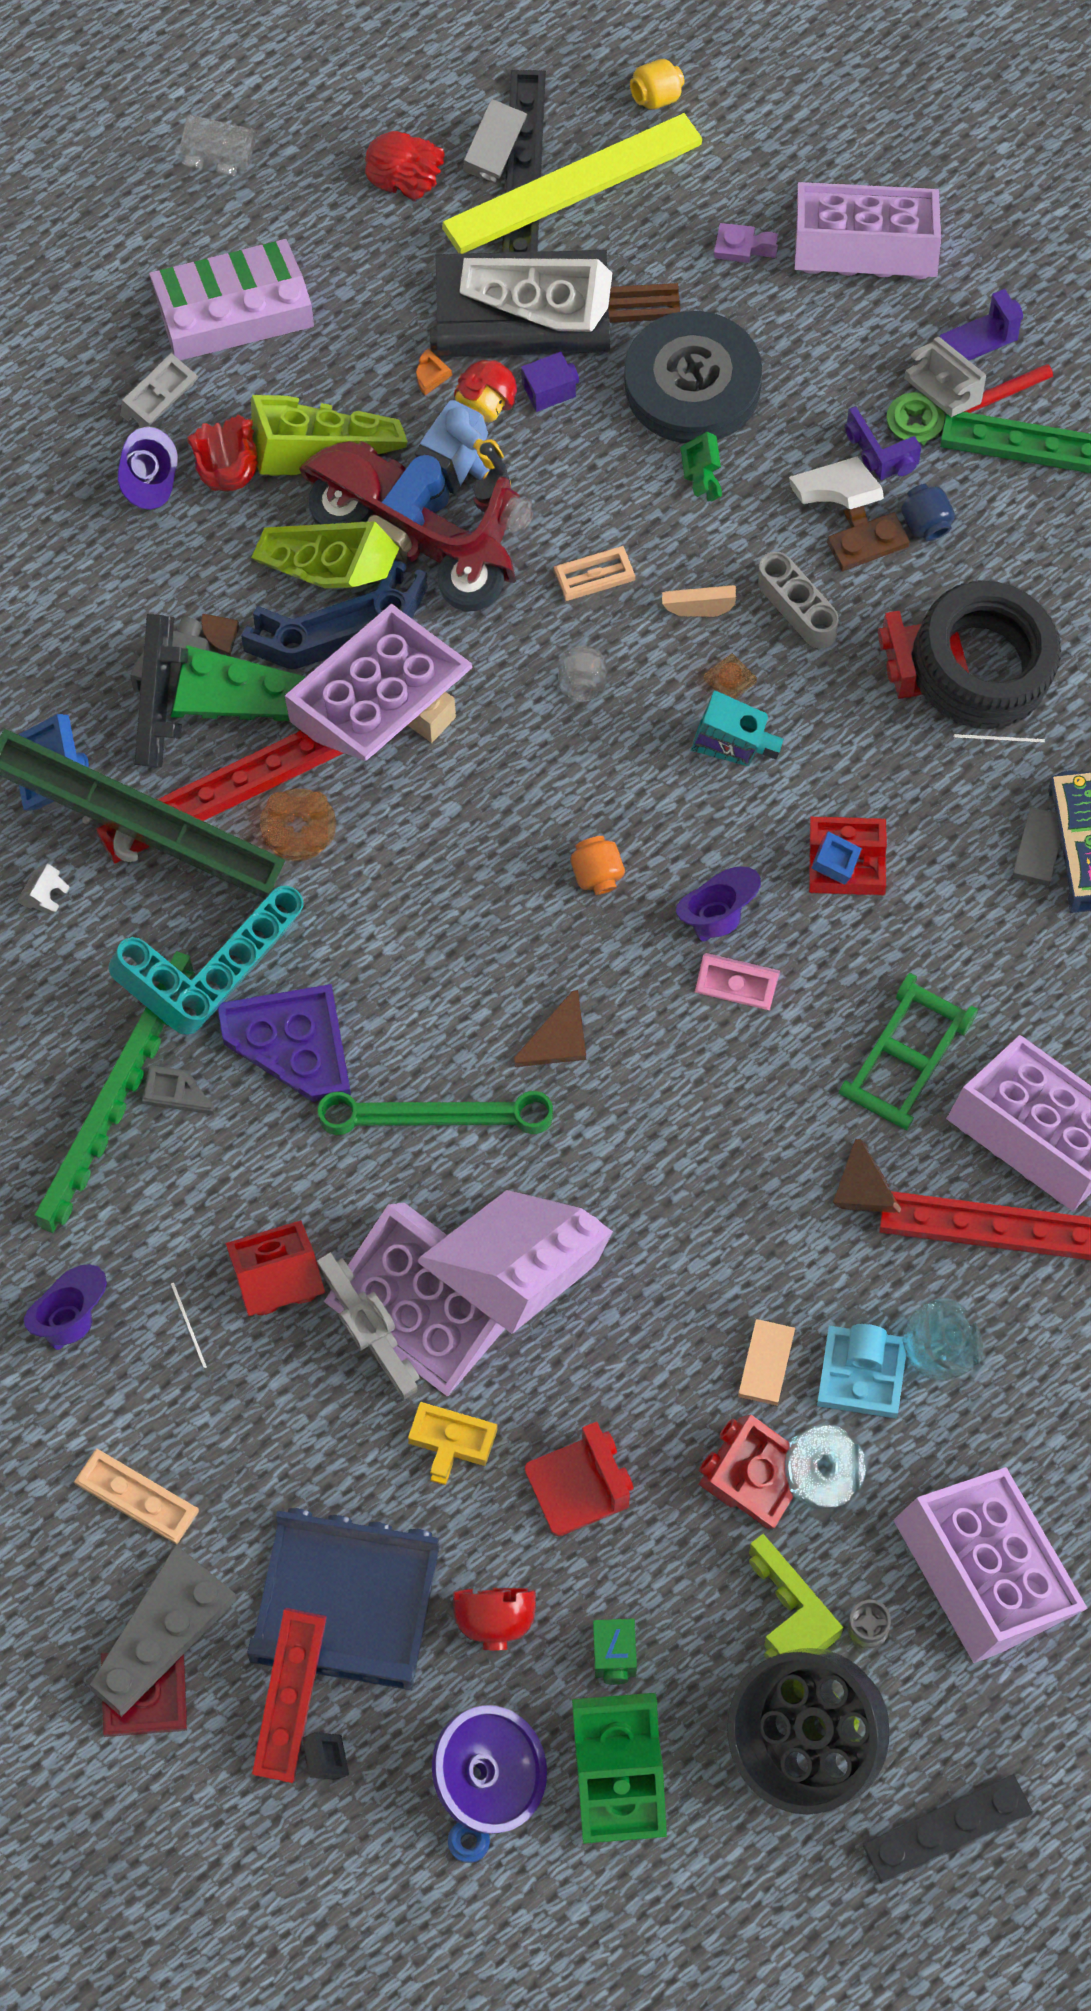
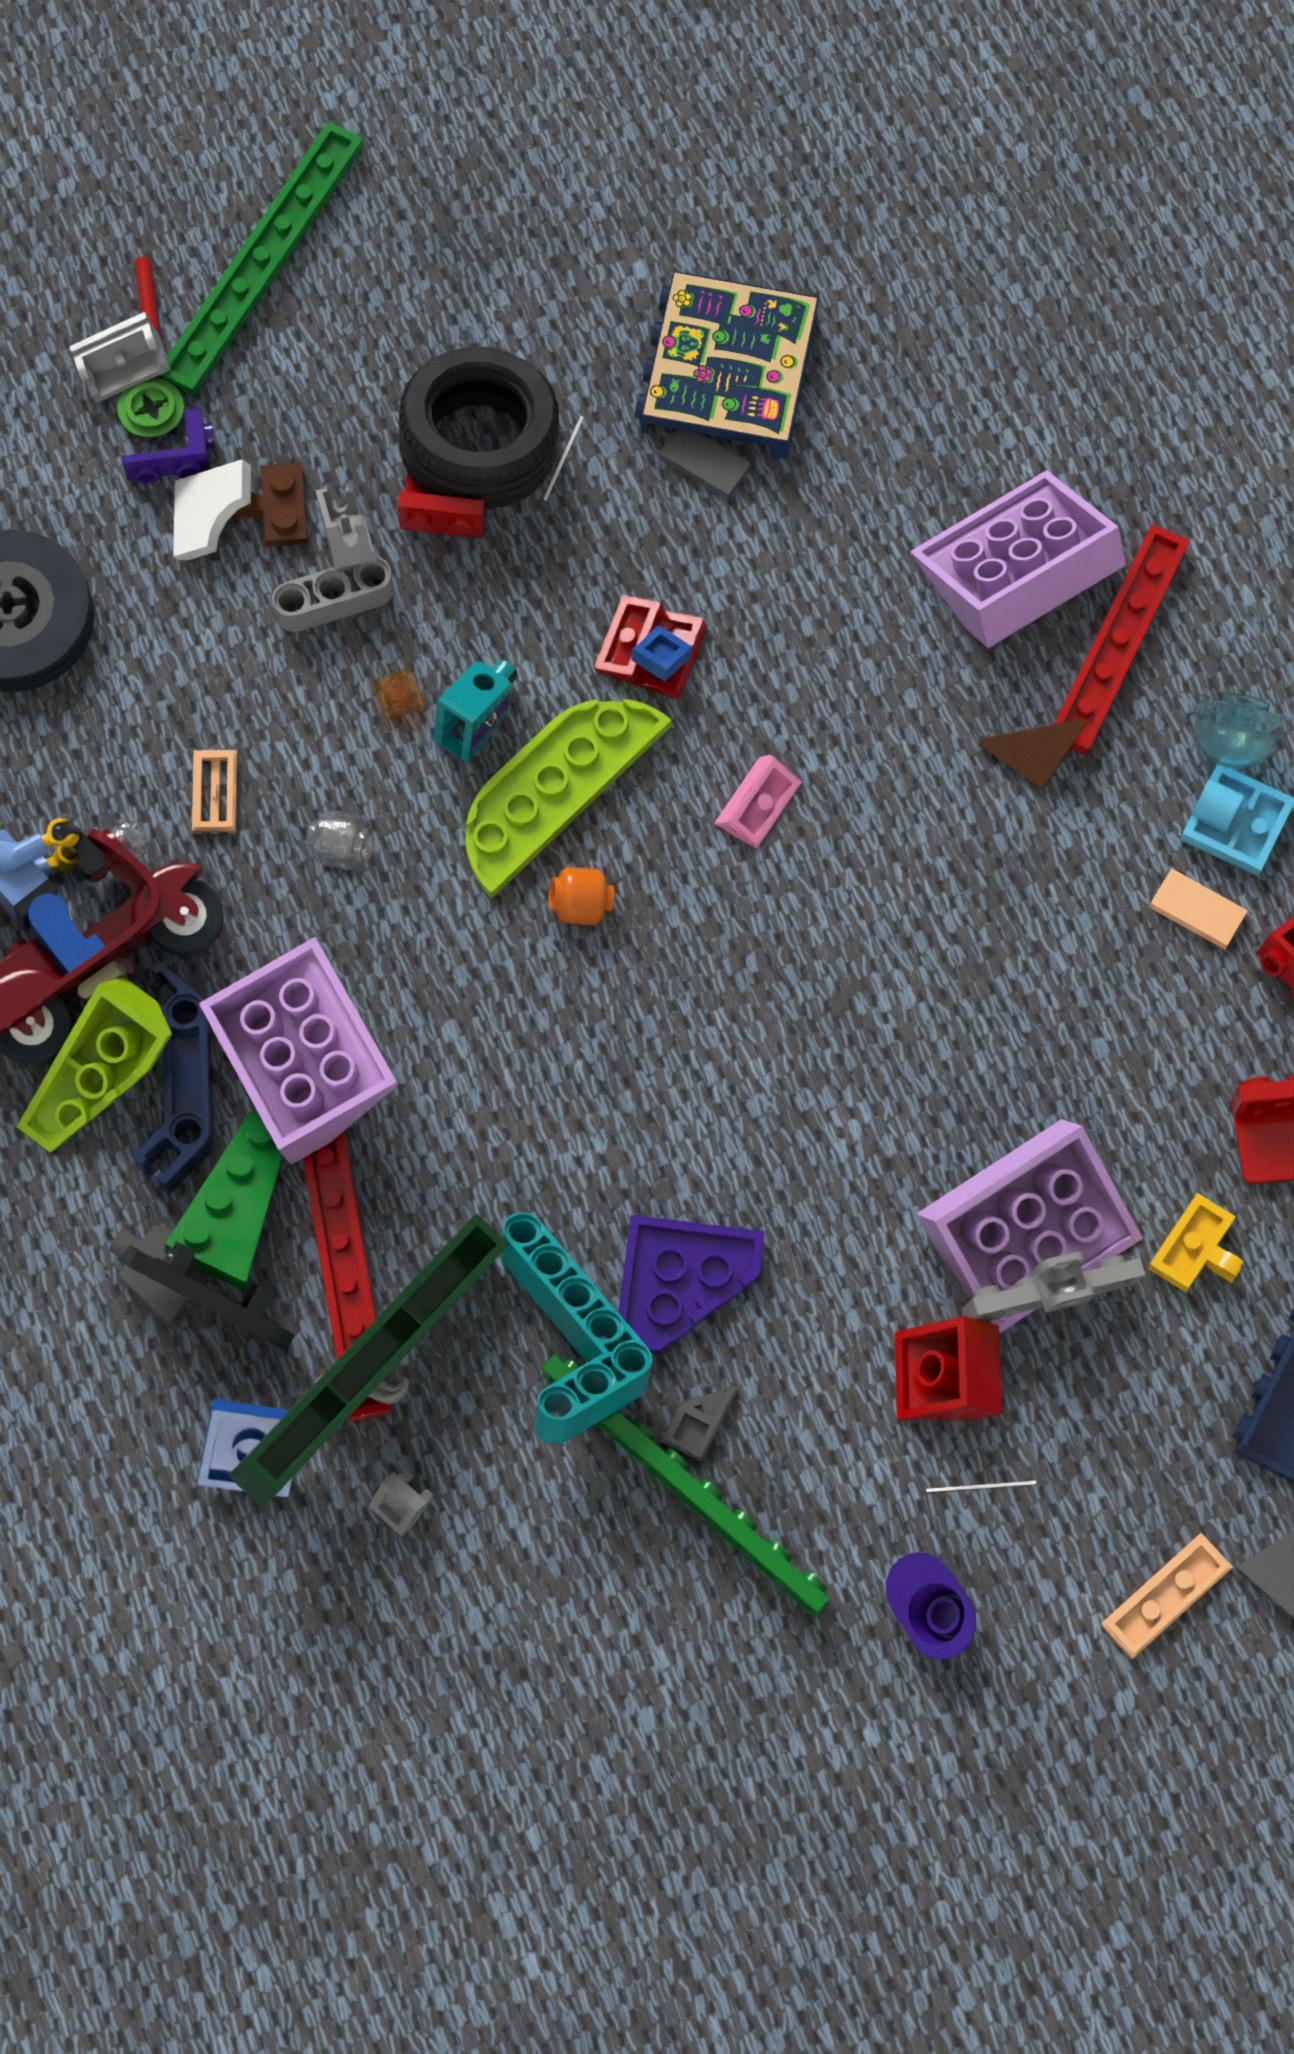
camera: 75 degrees left, 5 degrees up
reddish brown tile [201,614,239,656] -> none
clear orange plate [260,788,336,861] -> none
green piece [318,1091,553,1135] -> none
lavender slope [418,1190,613,1334] -> none
reddish brown tile [514,990,586,1067] -> none
light nougat tile [662,585,736,617] -> none
dark purple piece [676,866,761,941] -> none
green plate [680,432,722,502] -> none
green piece [838,973,979,1131] -> none
dark blue head [901,484,955,541] -> none
dark purple bracket [939,289,1023,360] -> none
none -> light grey hinge [315,488,376,569]
none -> lime plate [466,699,672,899]

